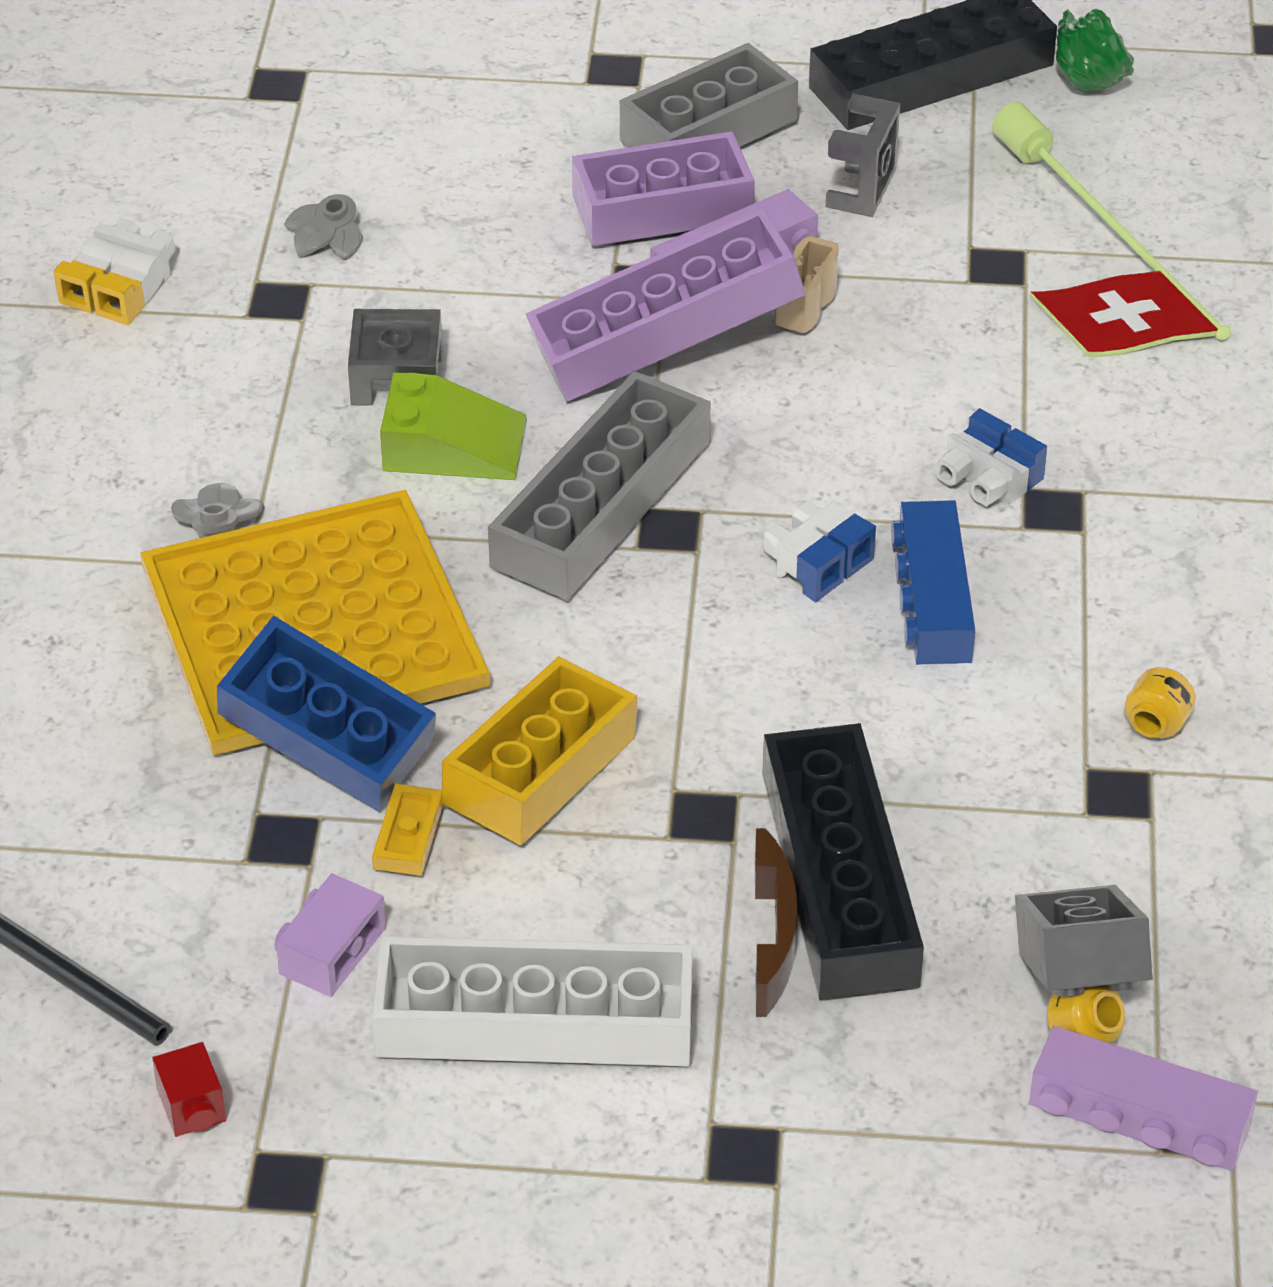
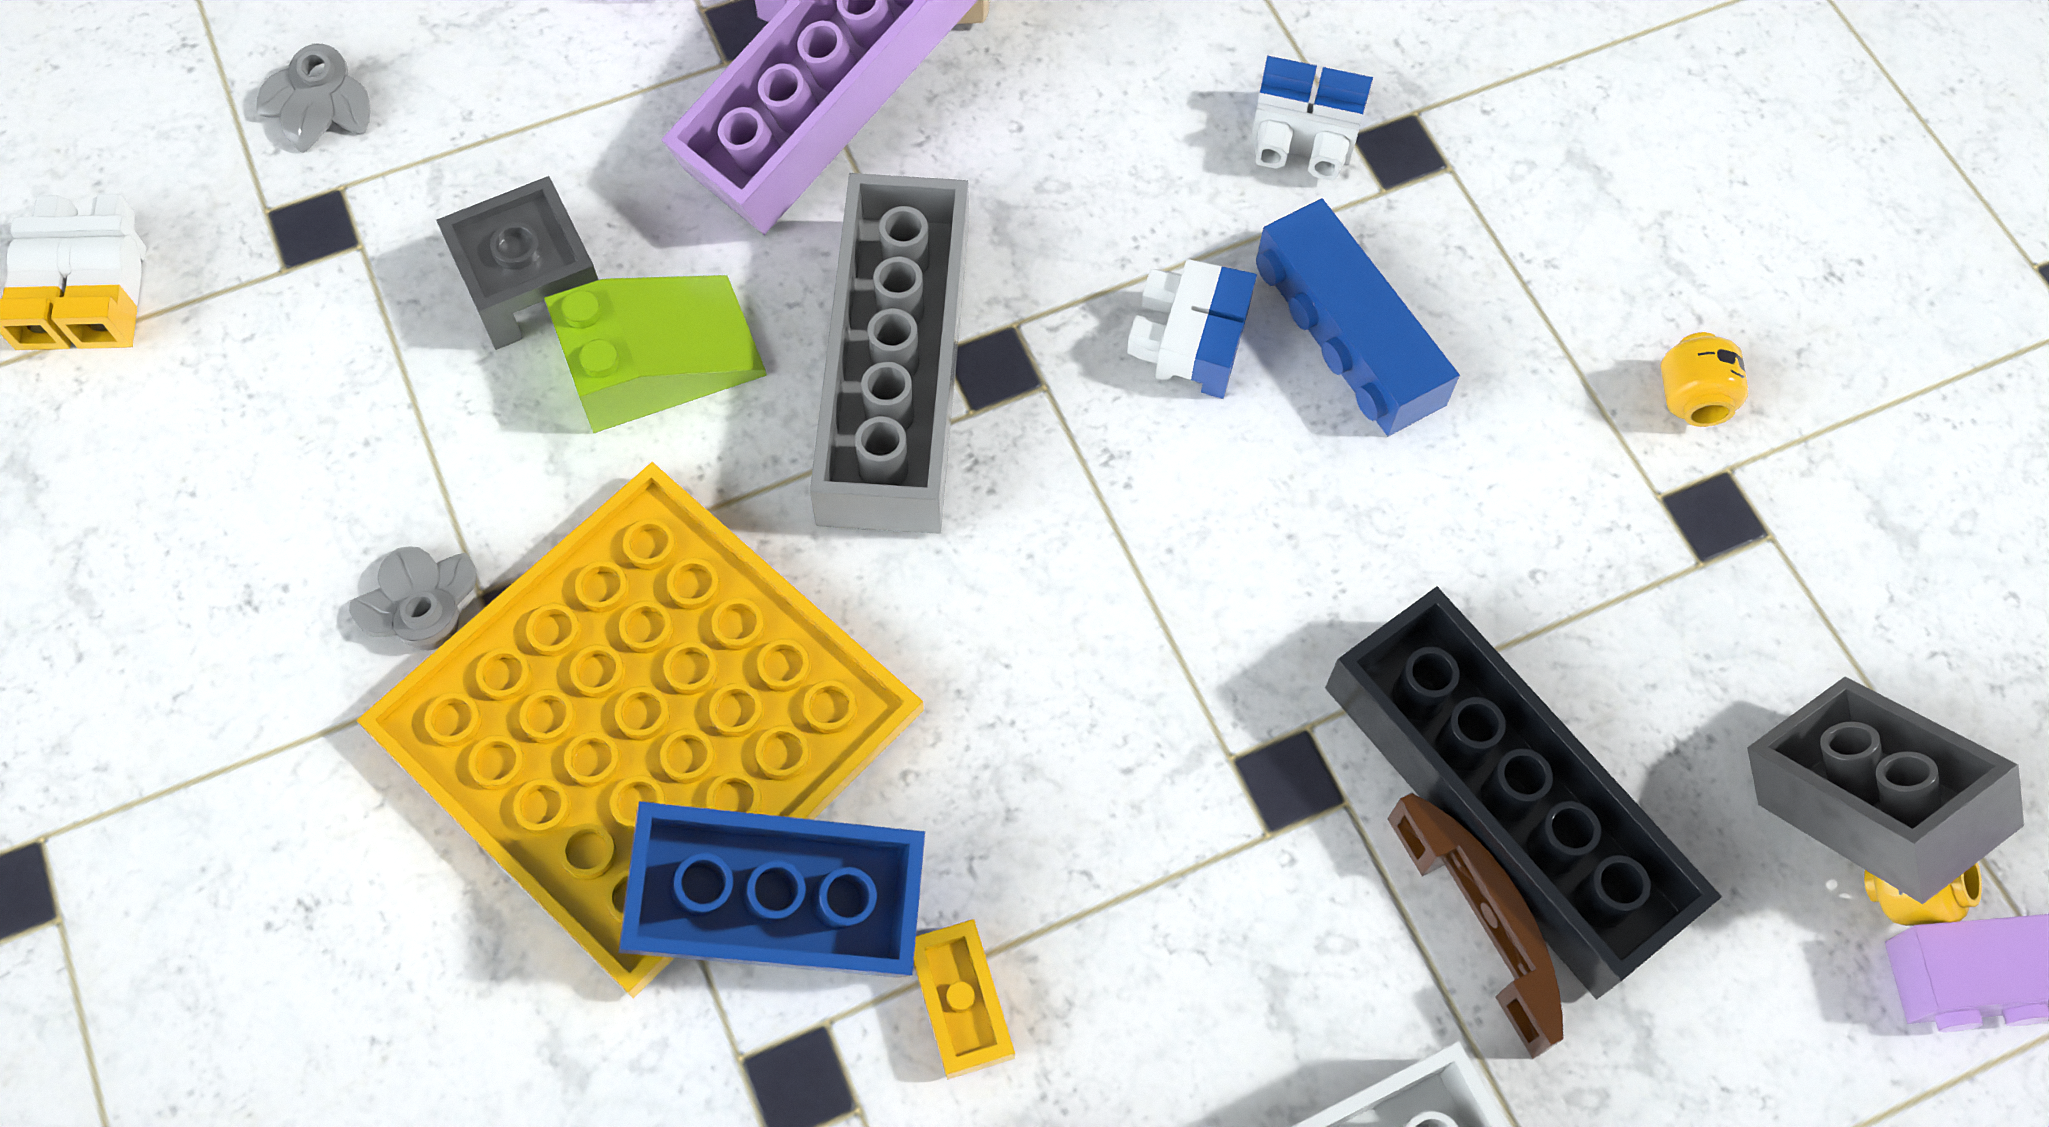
camera: 30 degrees left, 20 degrees up
yellow brick [442,656,637,846] -> none

